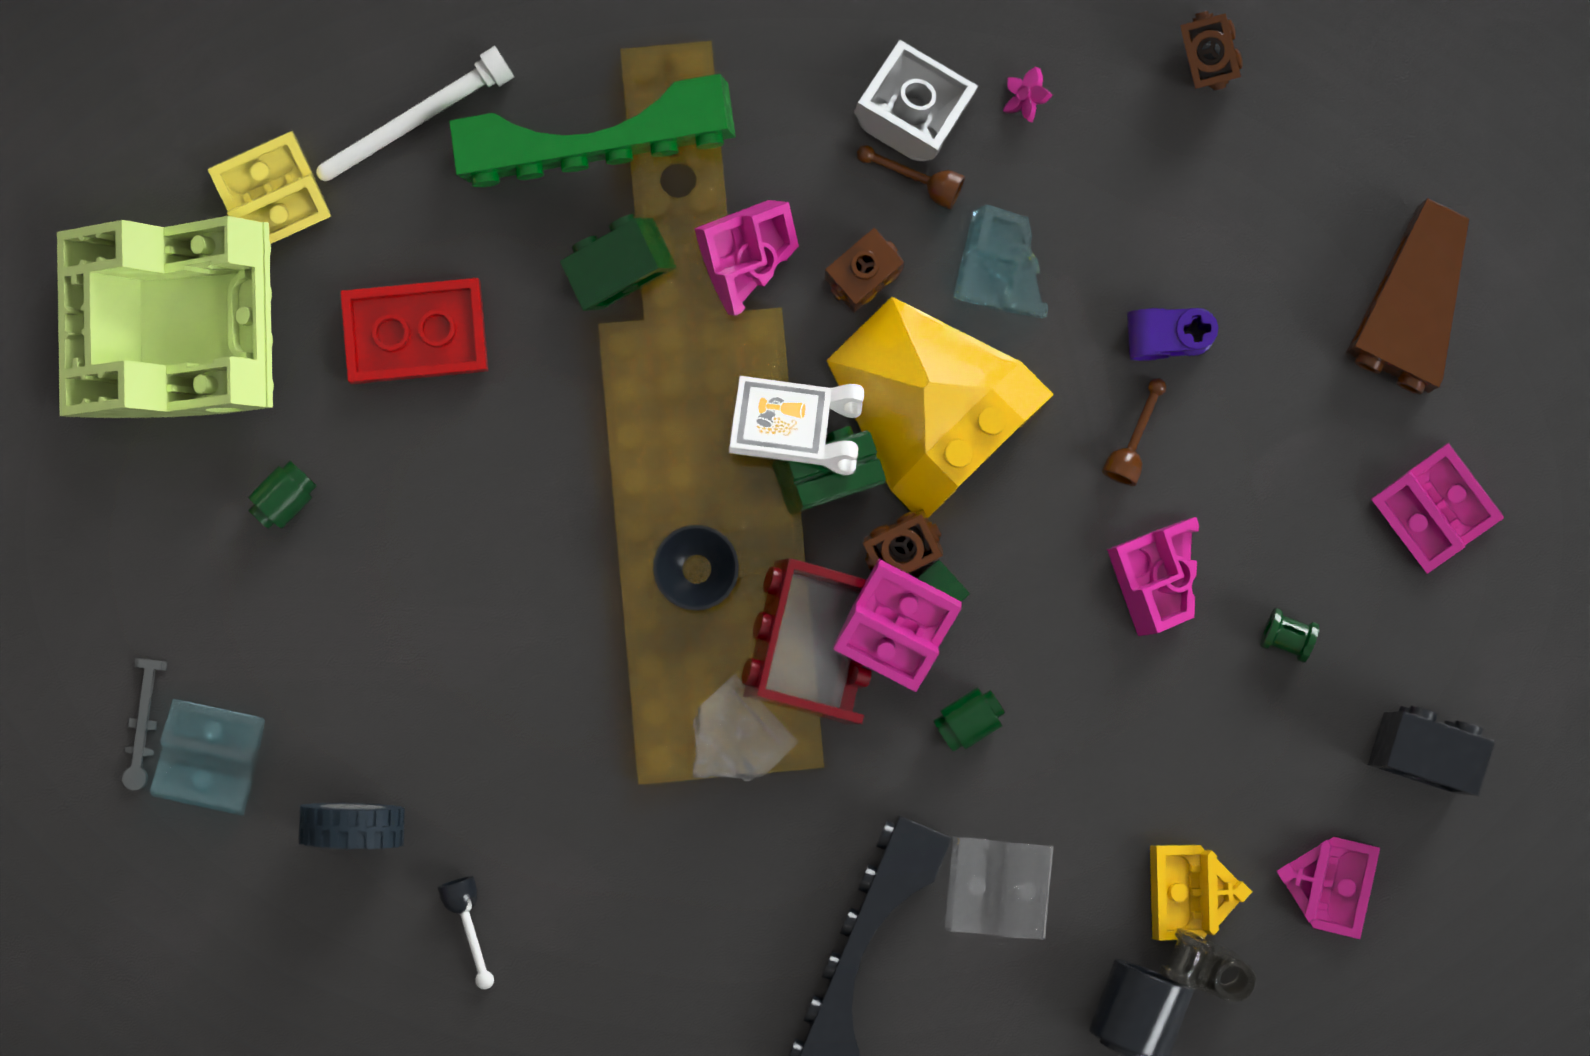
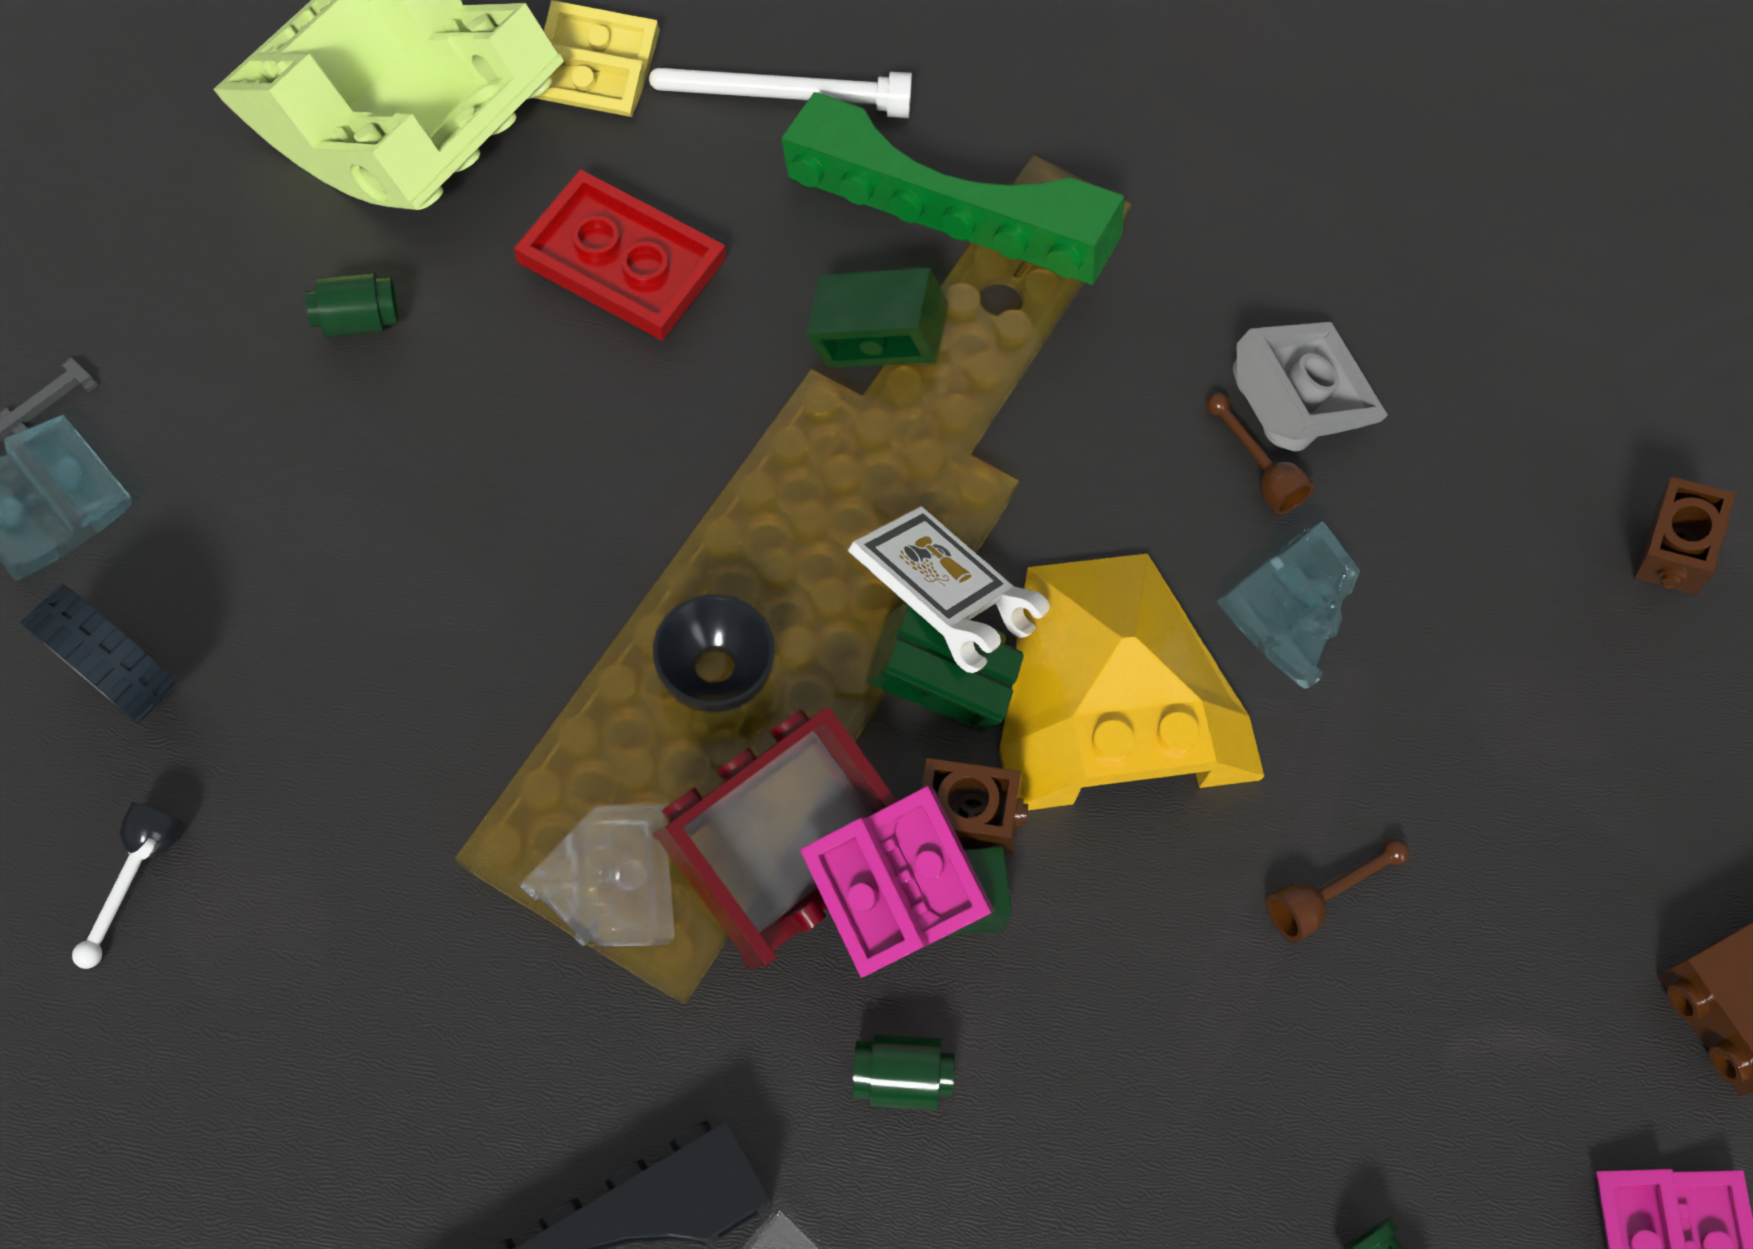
camera: 30 degrees right, 20 degrees down
dark pink slope [694,200,799,316] -> none
reddish brown head [824,227,905,312] -> none
dark pink plant [1003,67,1053,122] -> none
dark pink slope [1107,517,1199,636] -> none
dark purple piece [1127,308,1219,361] -> none

